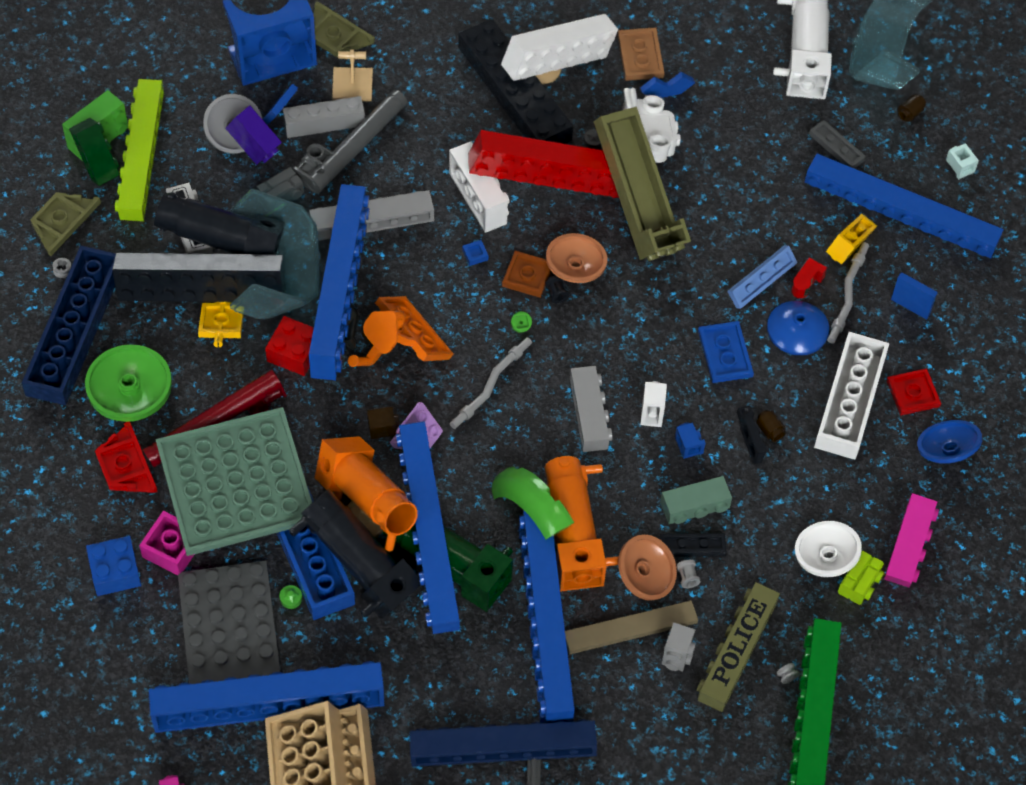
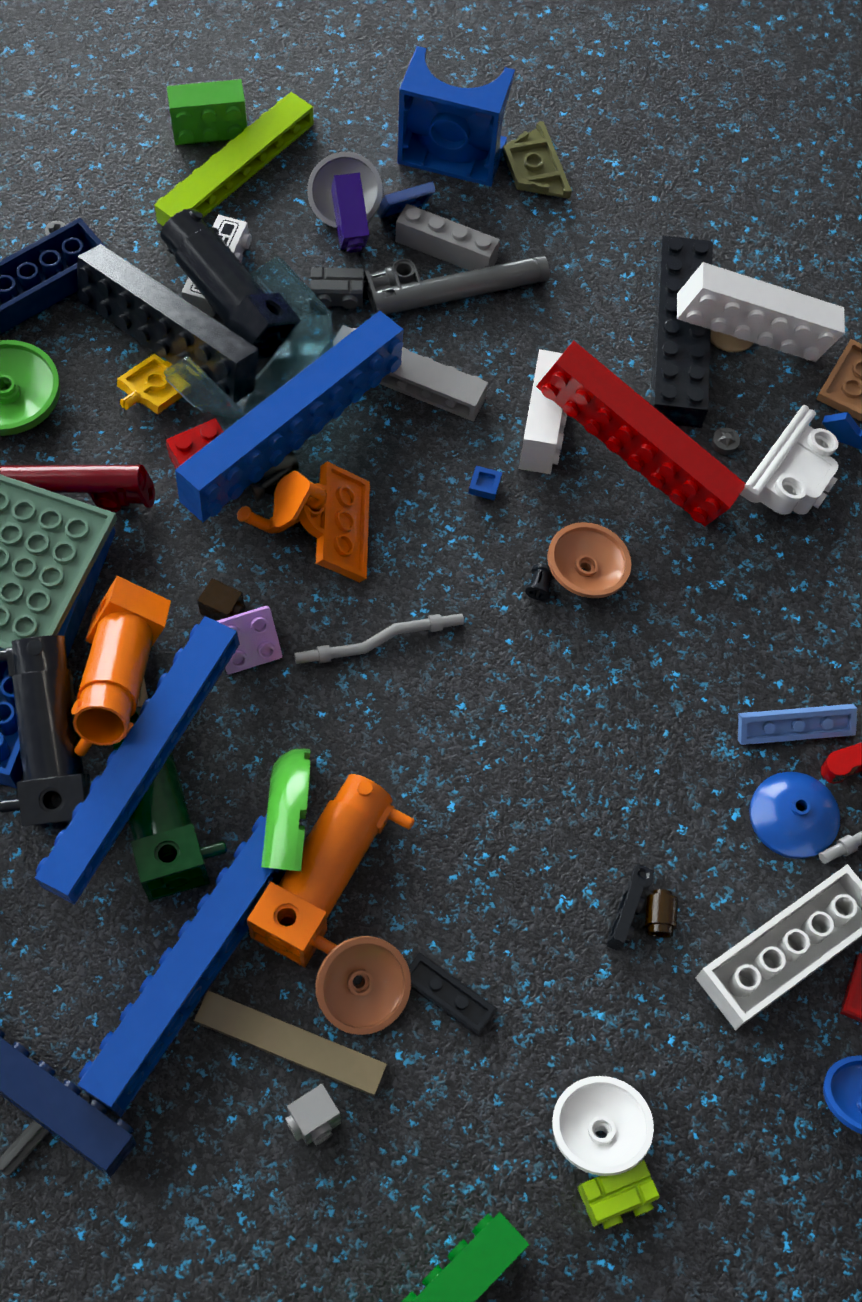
camera: 35 degrees right, 5 degrees up
olive wing [30,192,101,256] -> none
dark green brick [69,118,120,186] -> none
tan plate [332,49,373,101] -> none
dark orange tile [502,250,551,298] -> none
bright green tile [511,311,532,333] -> none
light grey brick [570,366,612,452] -> none
olive brick [593,106,691,261] -> none
white brick [640,381,667,427] -> none
sand green brick [660,476,732,524] -> none
blue brick [675,422,705,459] -> none
light grey bush [676,559,701,588] -> none
olive brick [697,582,780,712] -> none
blue tile [698,321,754,383] -> none
light grey bush [776,663,800,684] -> none
dark pink wedge [884,493,939,588] -> none

